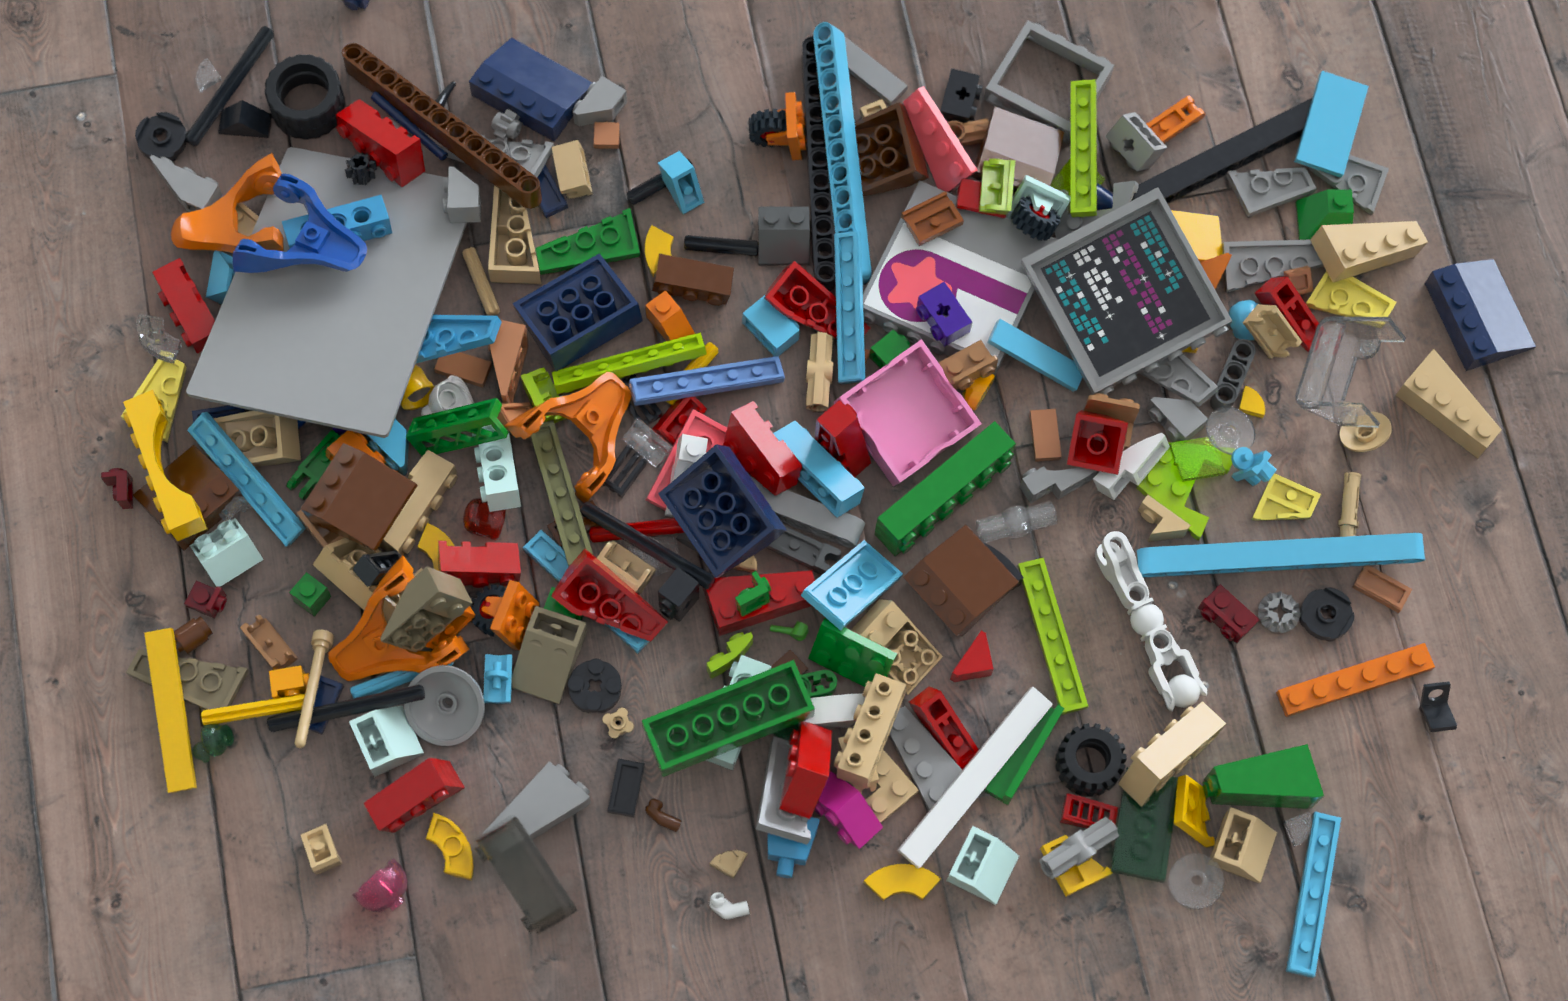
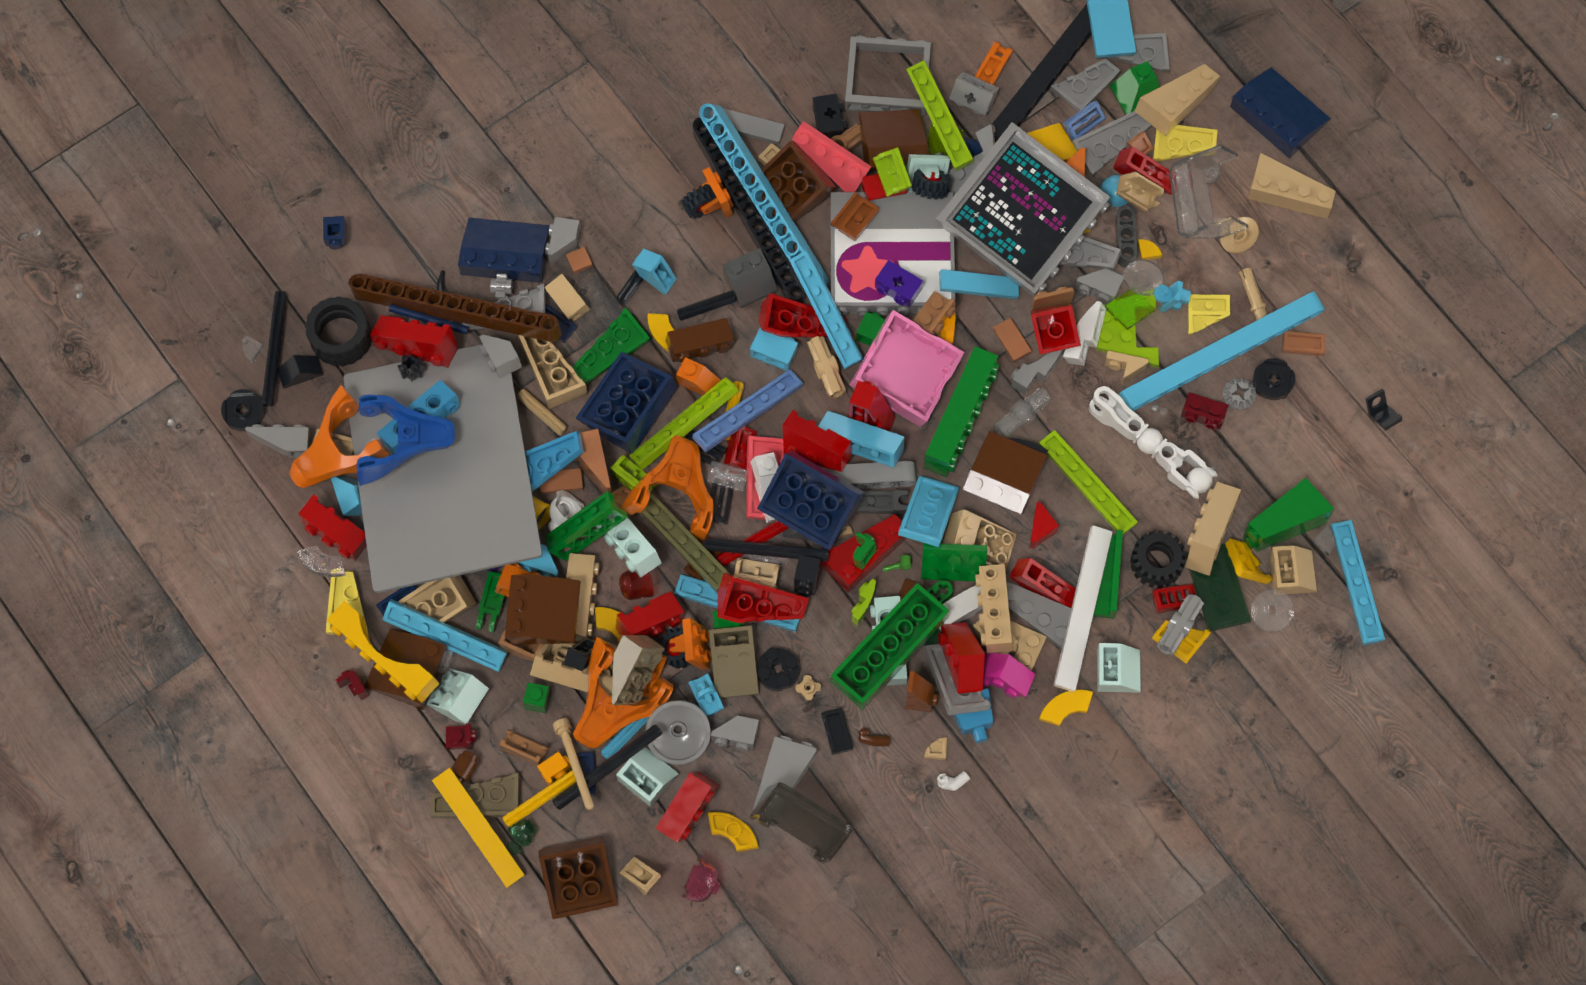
camera: 20 degrees left, 0 degrees up
orange plate [1276,643,1435,717] -> none
none -> reddish brown slope [539,836,617,919]
none -> light grey slope [711,715,759,751]
none -> dark orange slope [905,671,938,713]
none -> medium blue tile [1063,101,1106,140]

